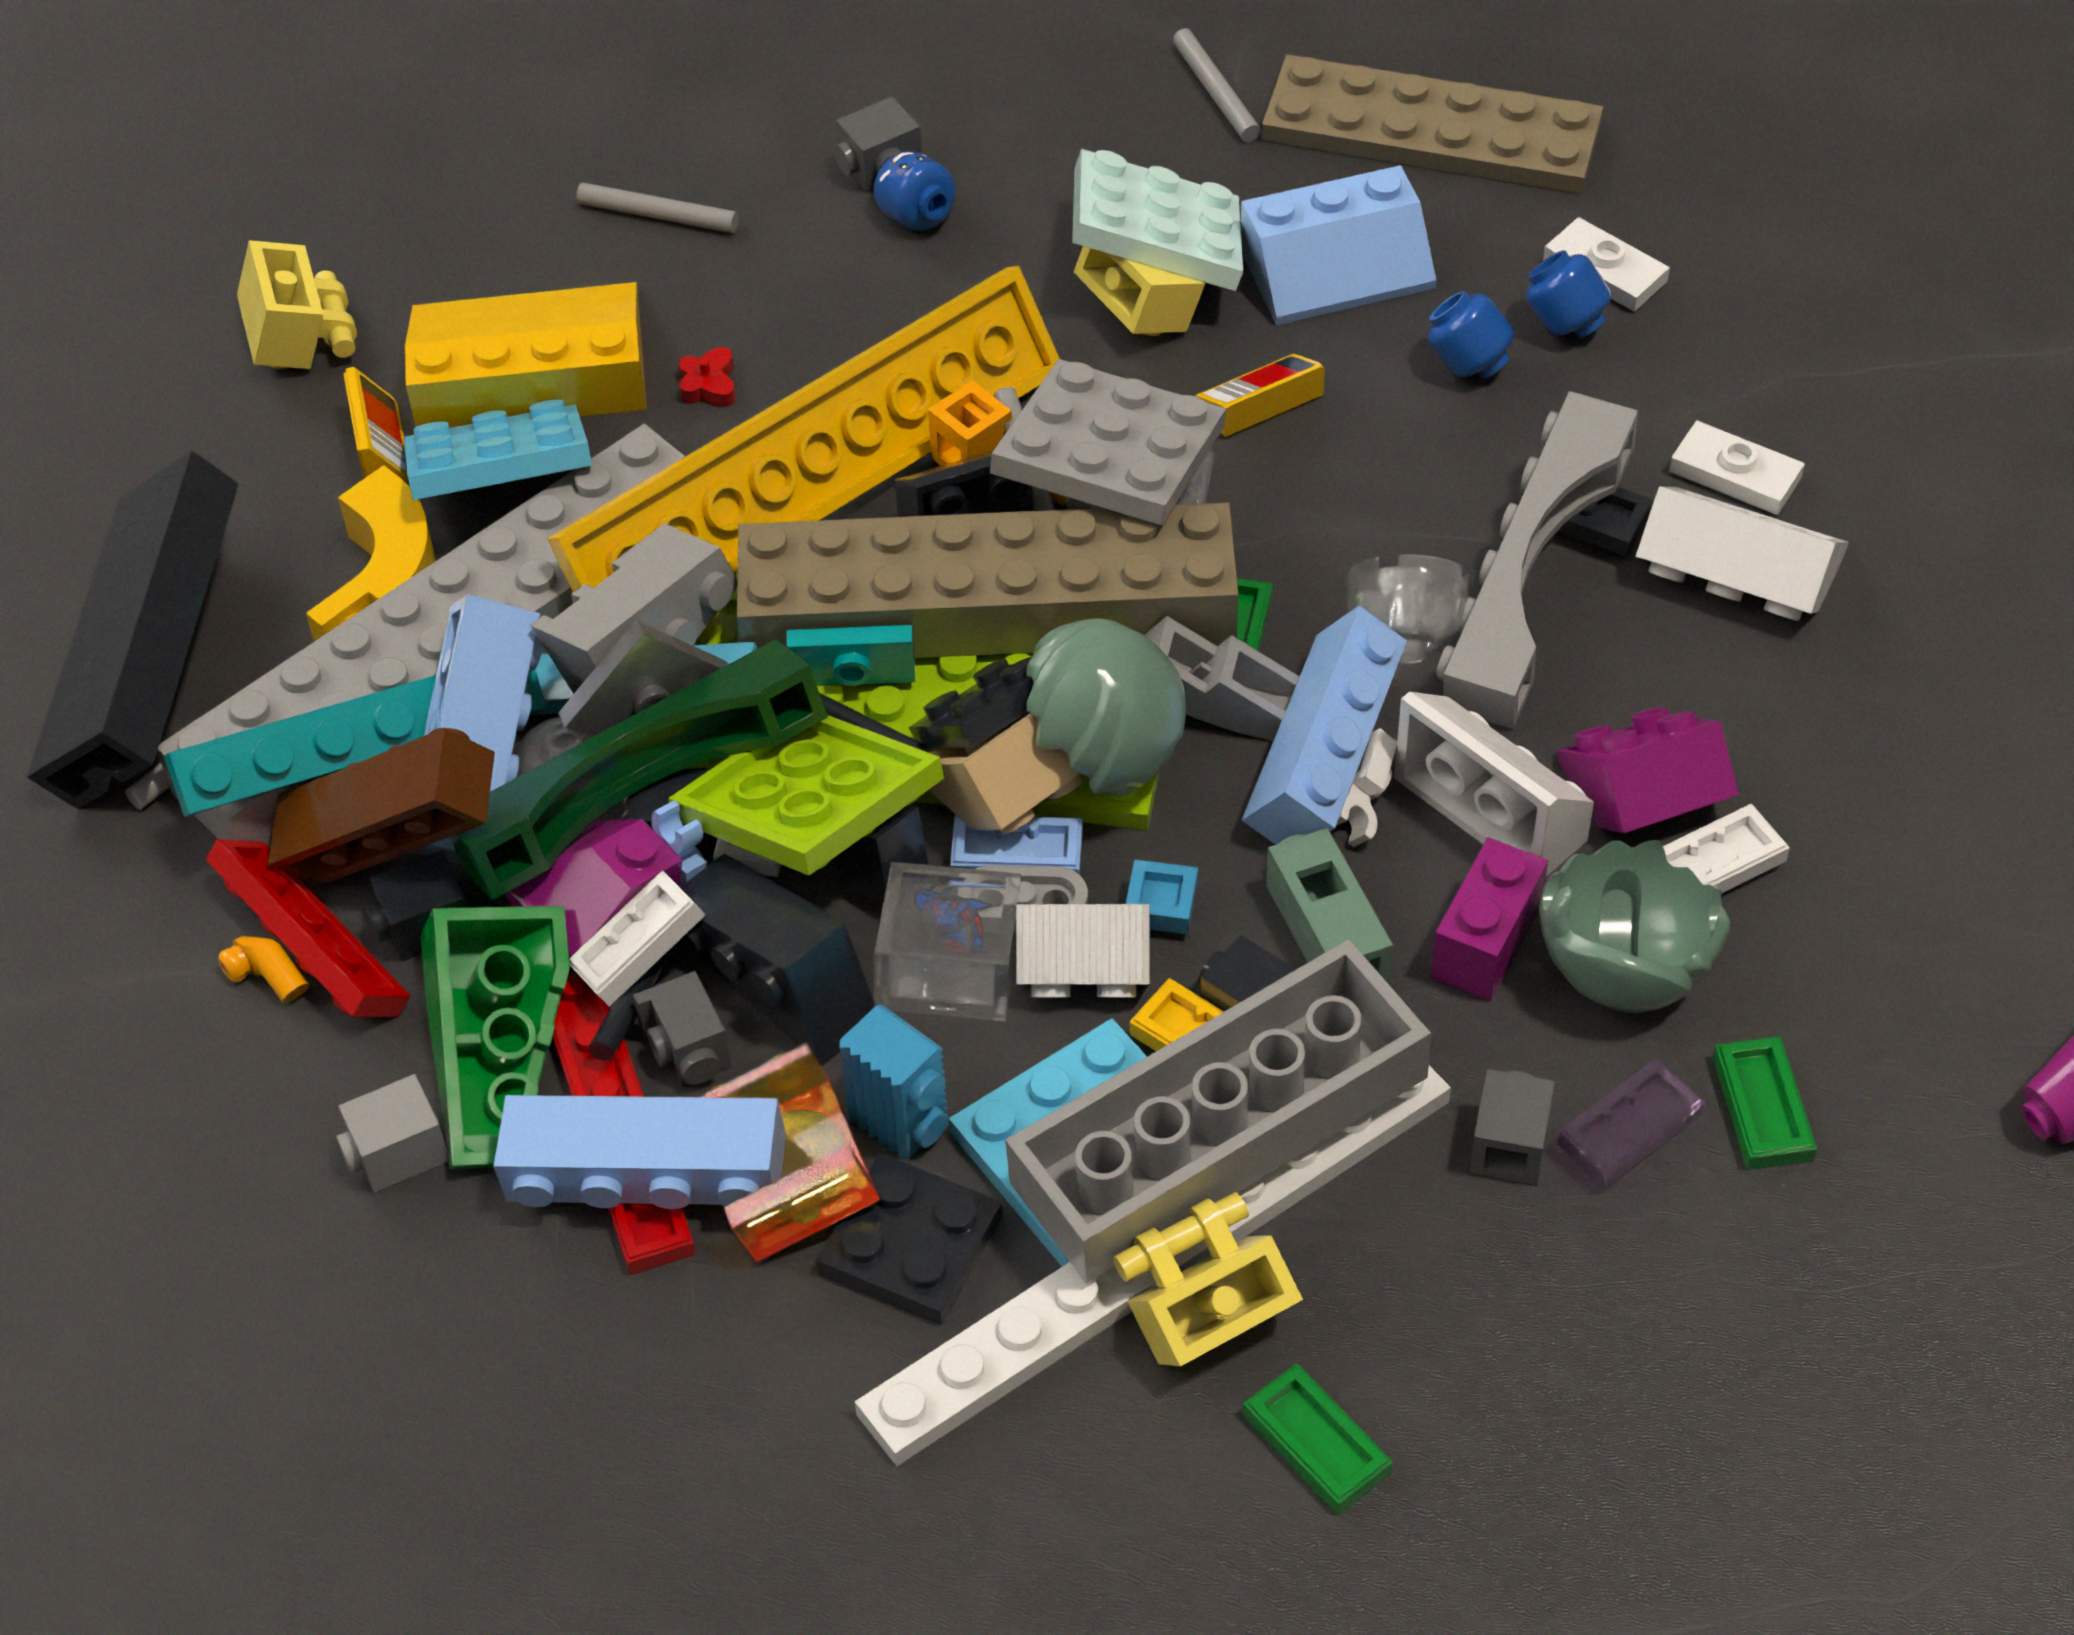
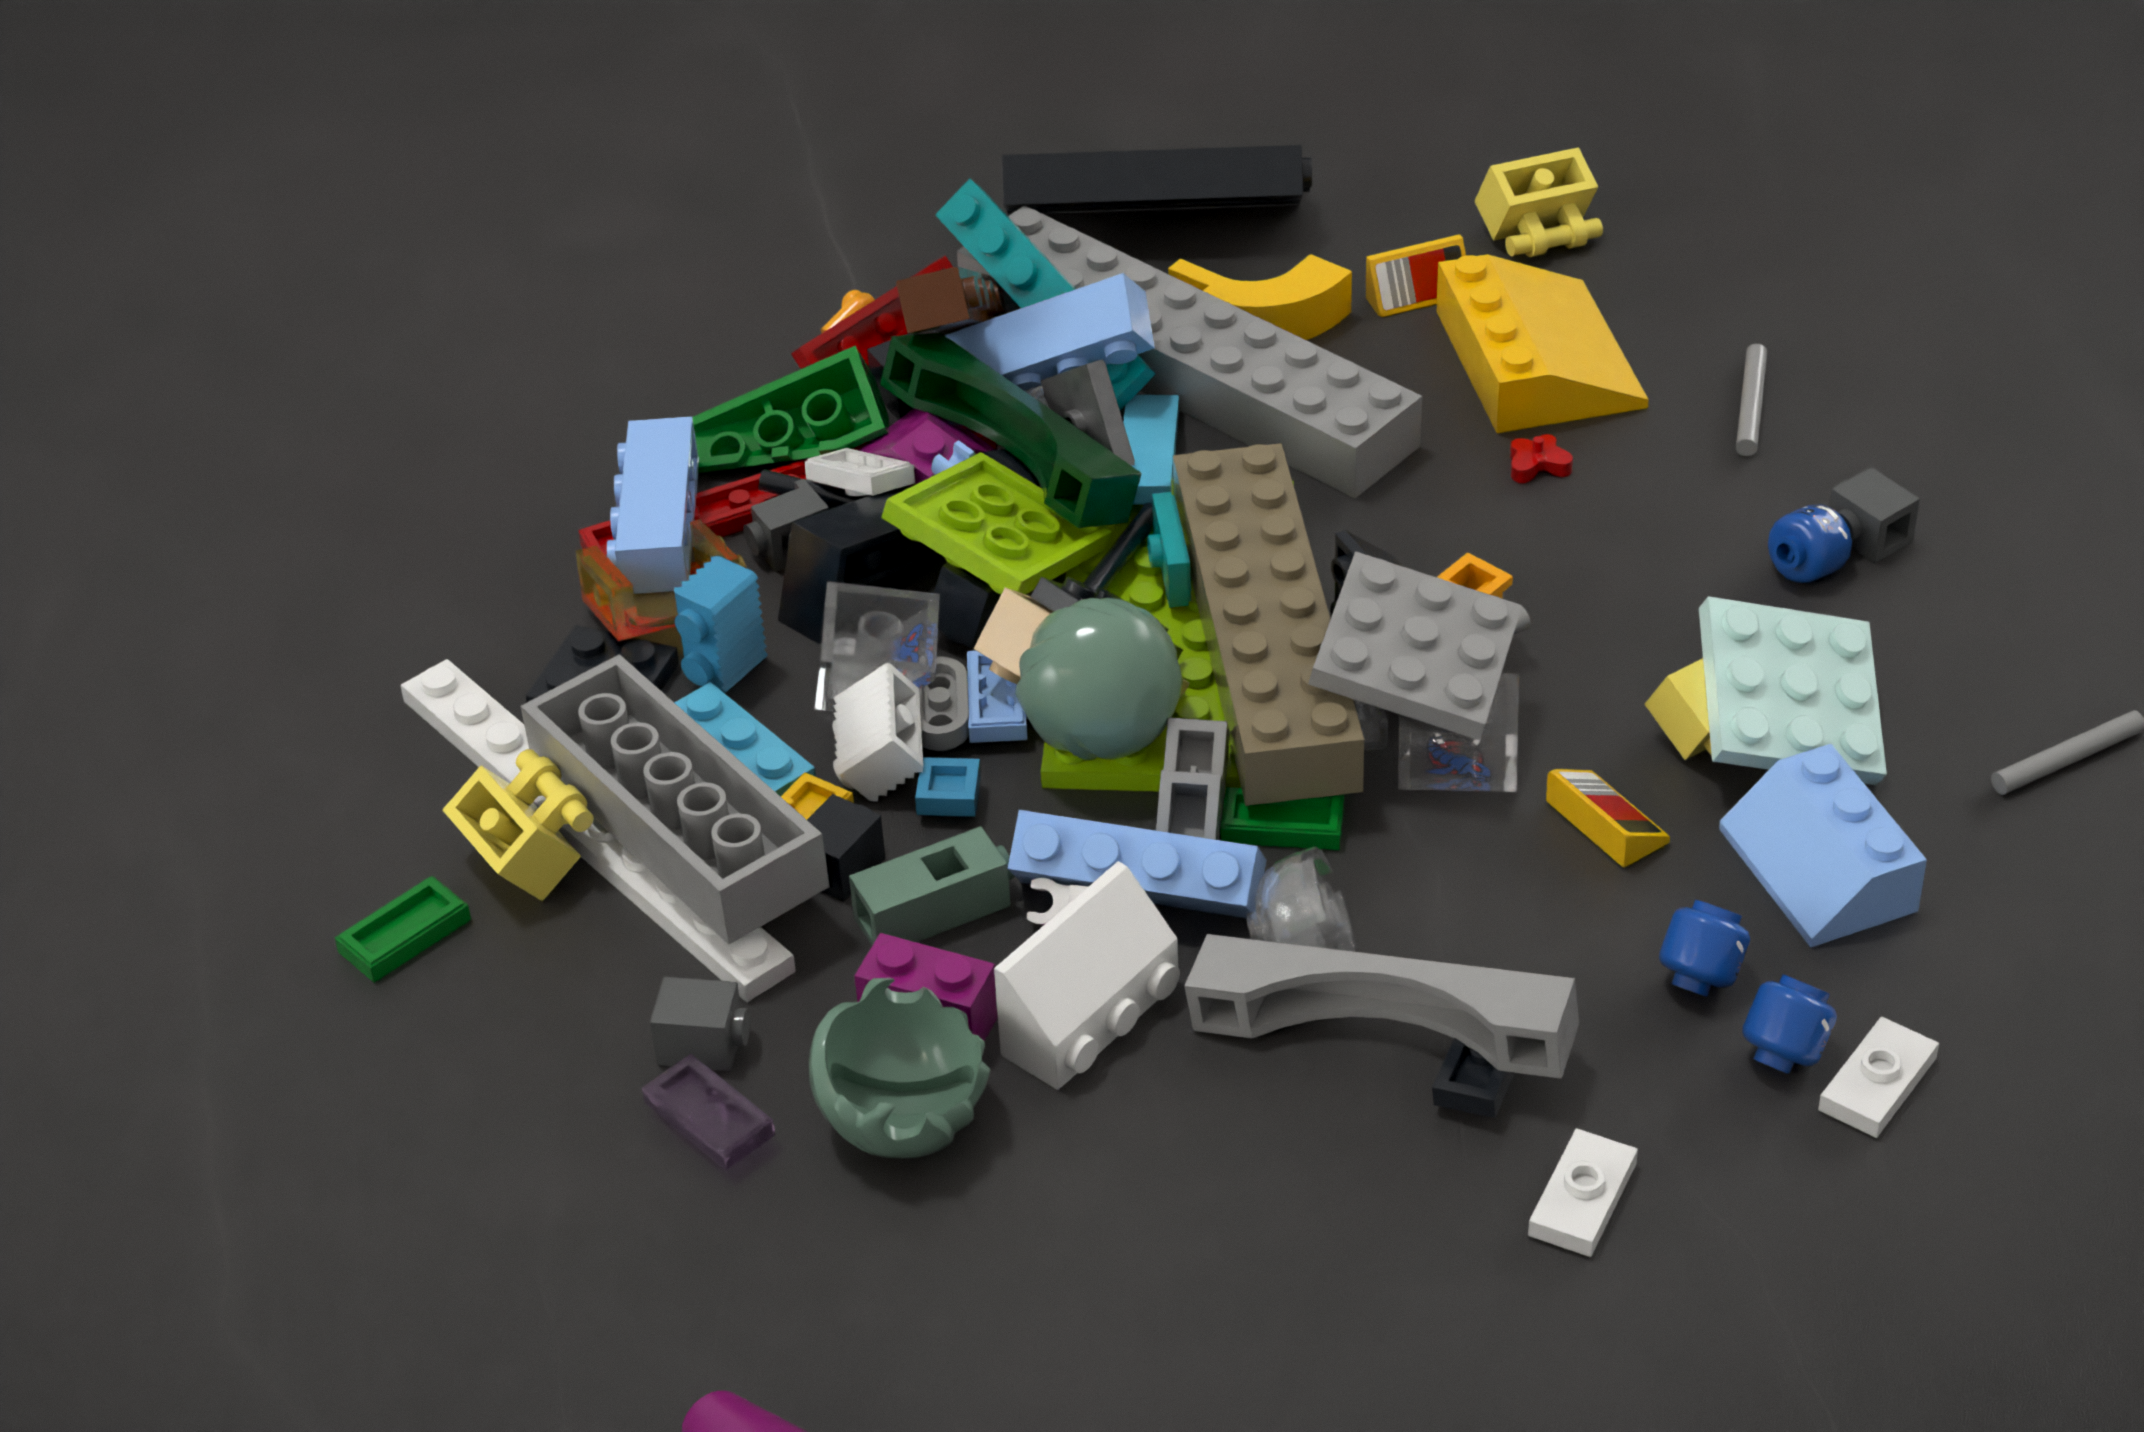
camera: 85 degrees right, 10 degrees down
light grey brick [335,1074,449,1193] -> none
medium azure plate [404,399,592,500] -> none
light grey wedge [530,523,738,694] -> none
yellow plate [547,266,1060,592] -> none
dark tan plate [1261,54,1604,194] -> none
magenta slope [1555,707,1739,833] -> none
white slope [1636,486,1849,621] -> none
white plate [1663,804,1790,893] -> none
green tile [1712,1036,1817,1170] -> none

